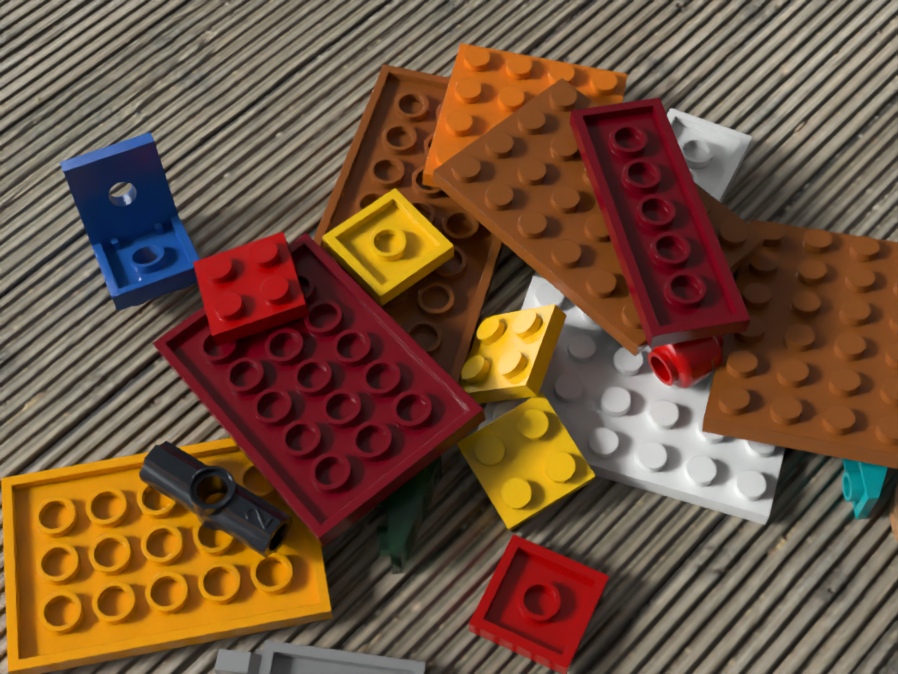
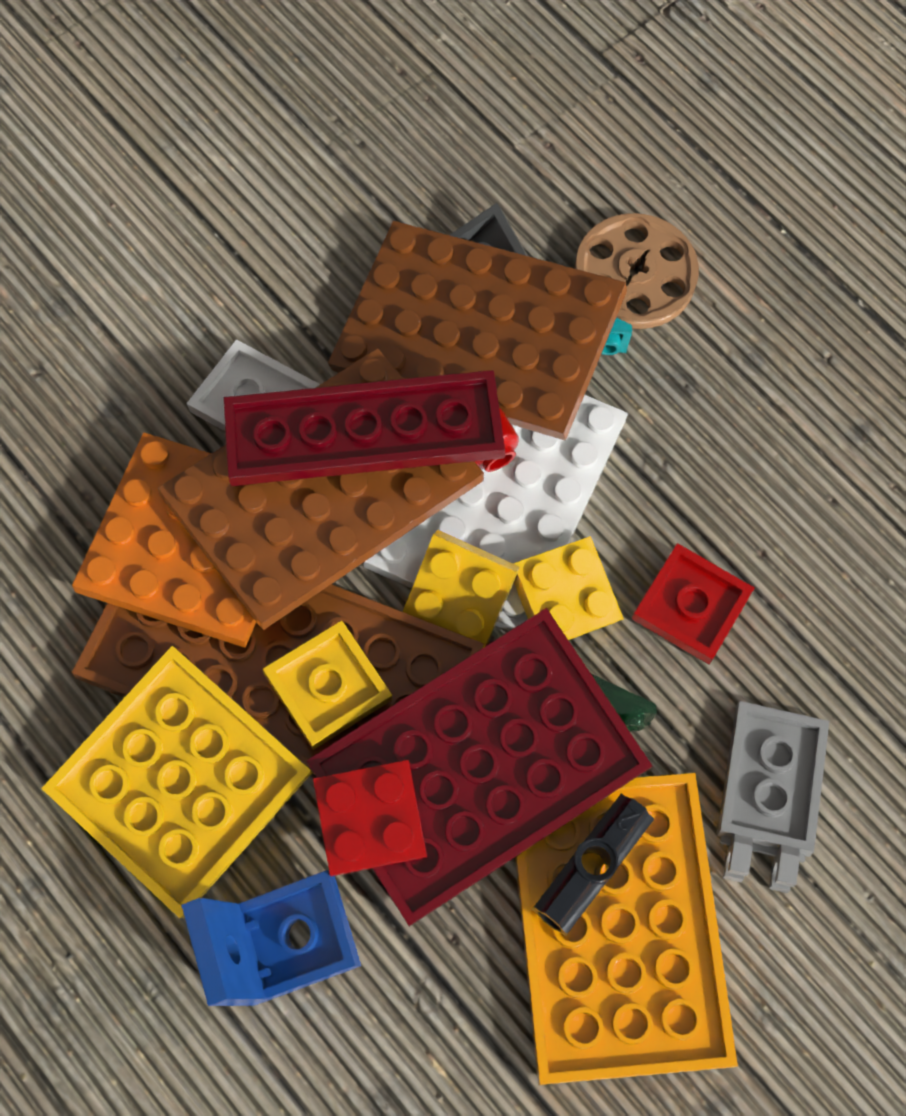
camera: 90 degrees left, 10 degrees up
none -> yellow plate [41,646,313,918]

